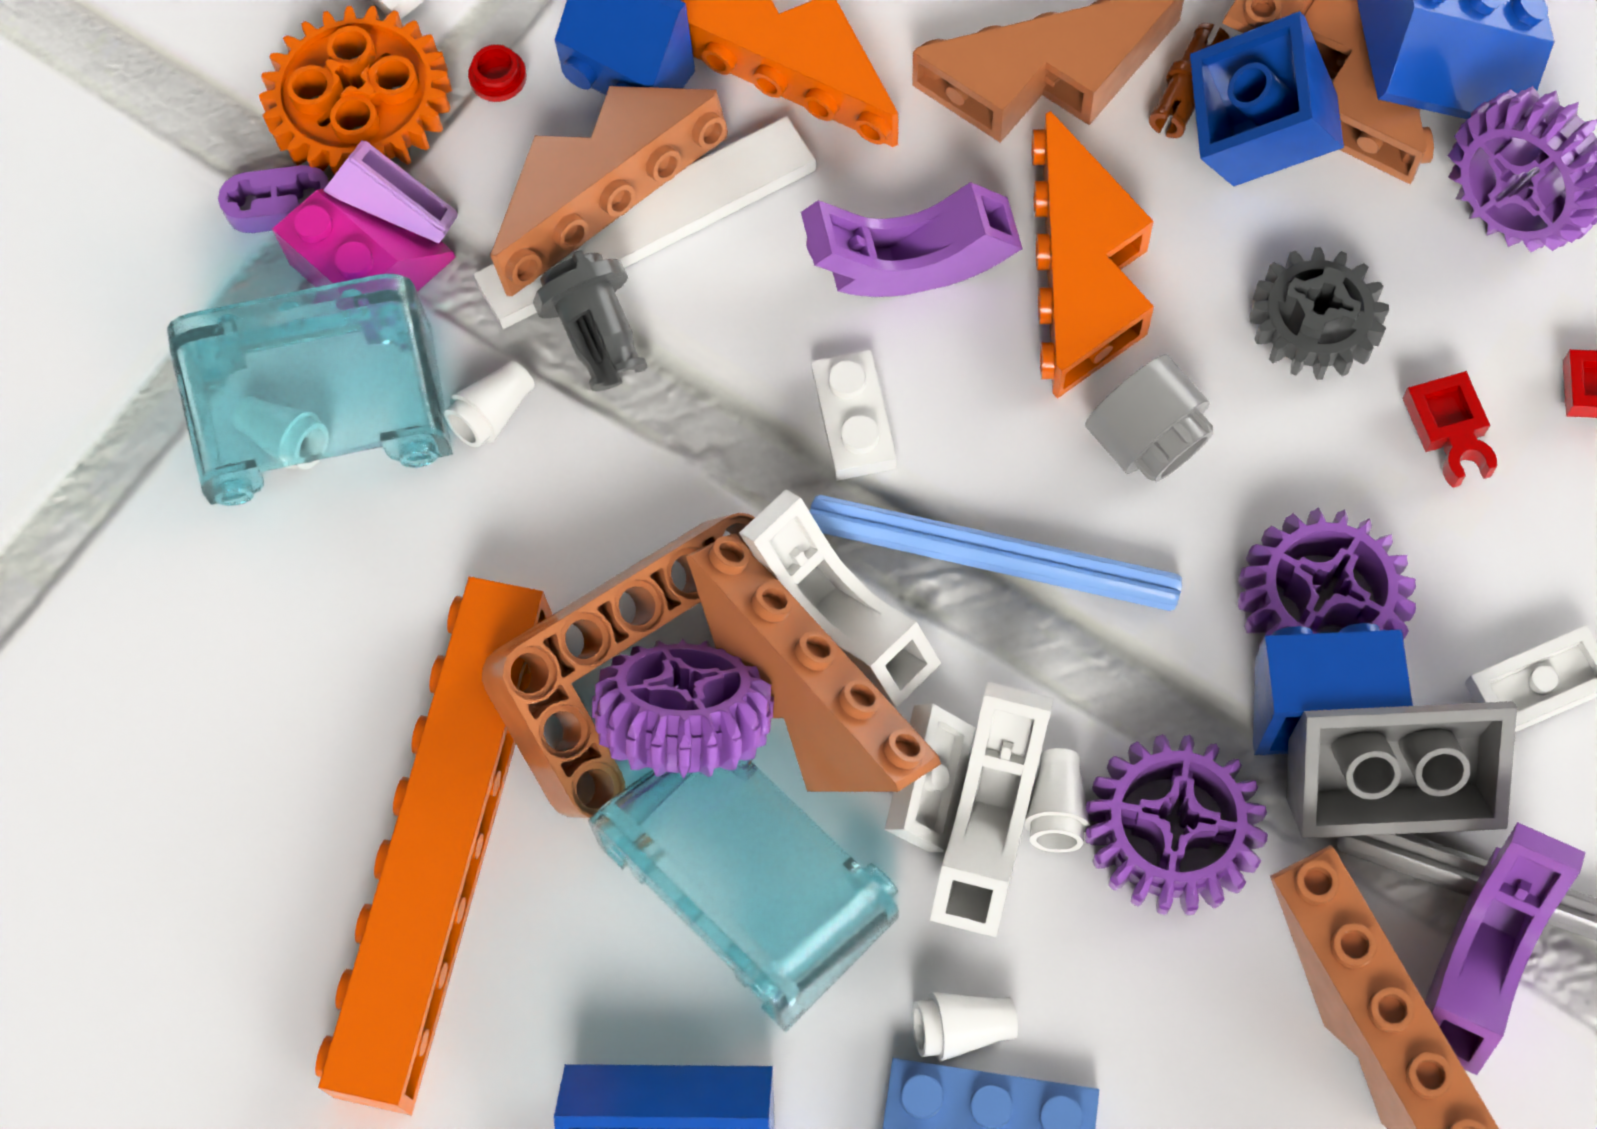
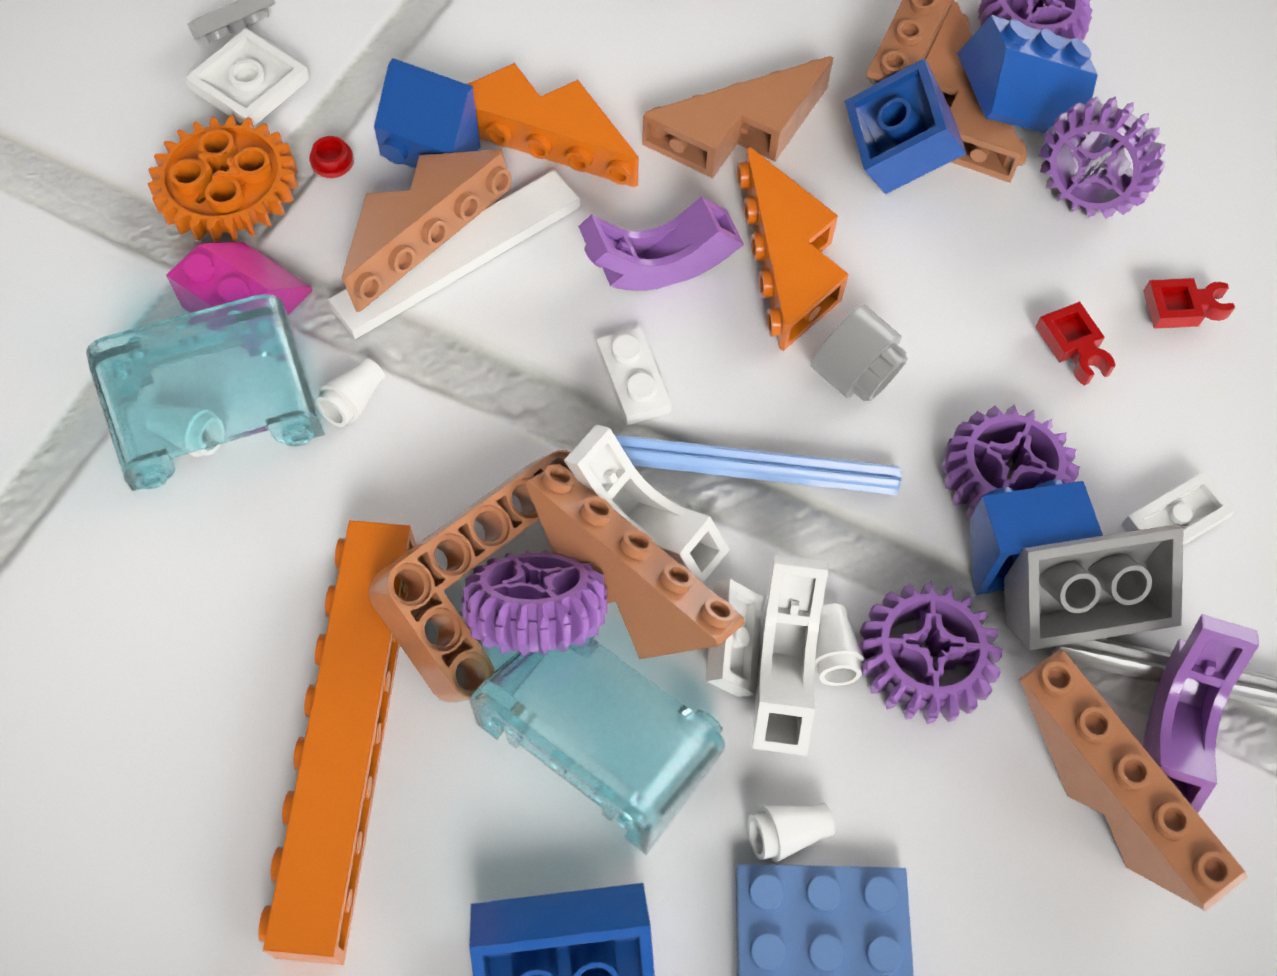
camera: 15 degrees left, 5 degrees down
medium lavender beam [218,165,329,233] -> none
lavender slope [323,140,458,243] -> none
dark grey piece [533,250,647,392] -> none
dark orange pin [1149,23,1230,138] -> none
dark grey gear [1249,247,1389,380] -> none

